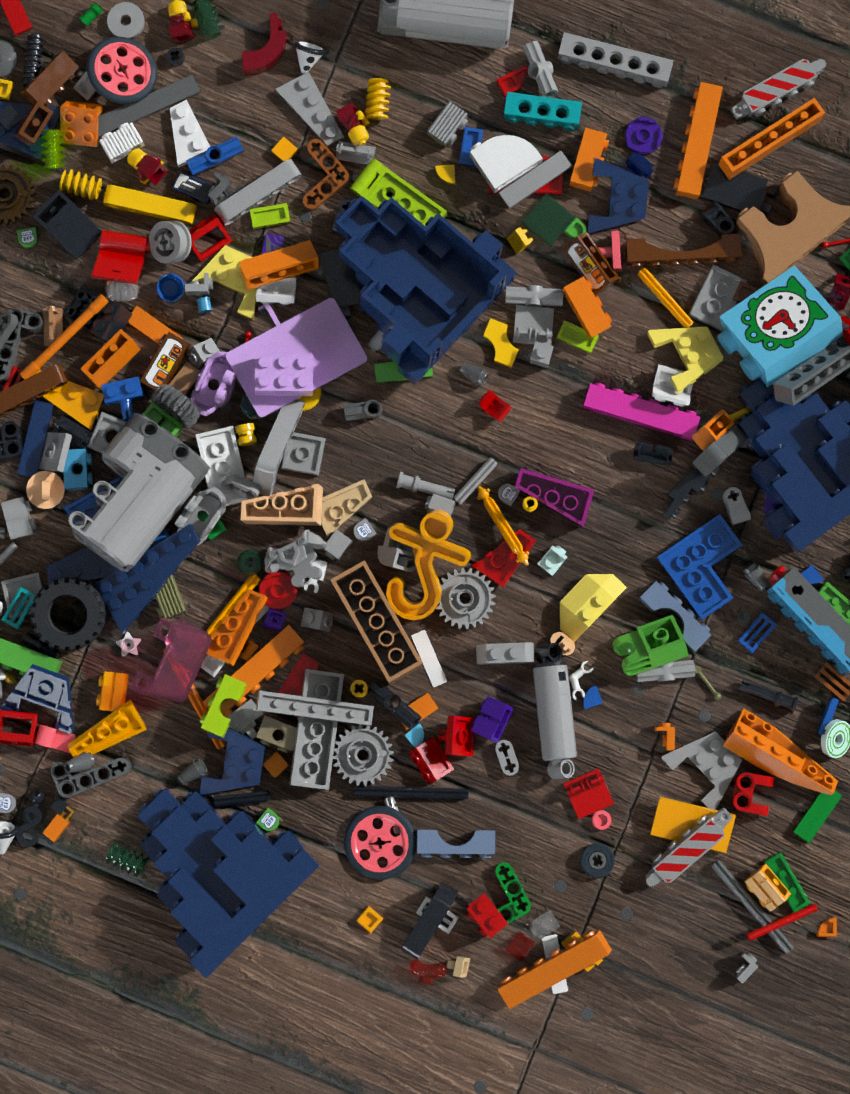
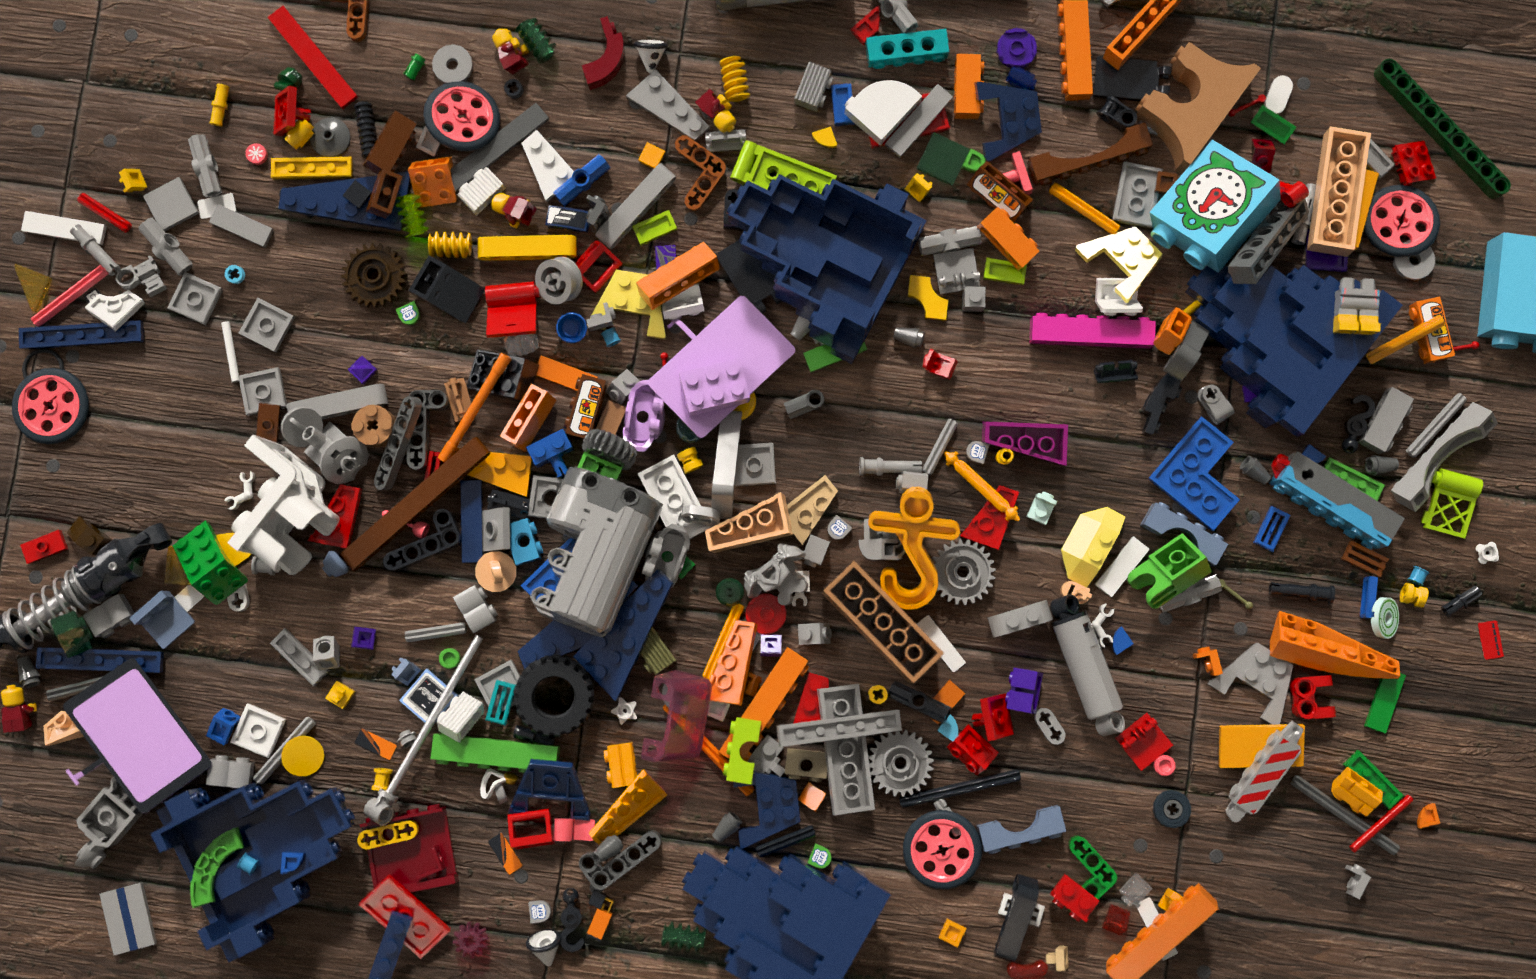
camera: 15 degrees left, 0 degrees up
none -> white tile [1094,536,1149,597]

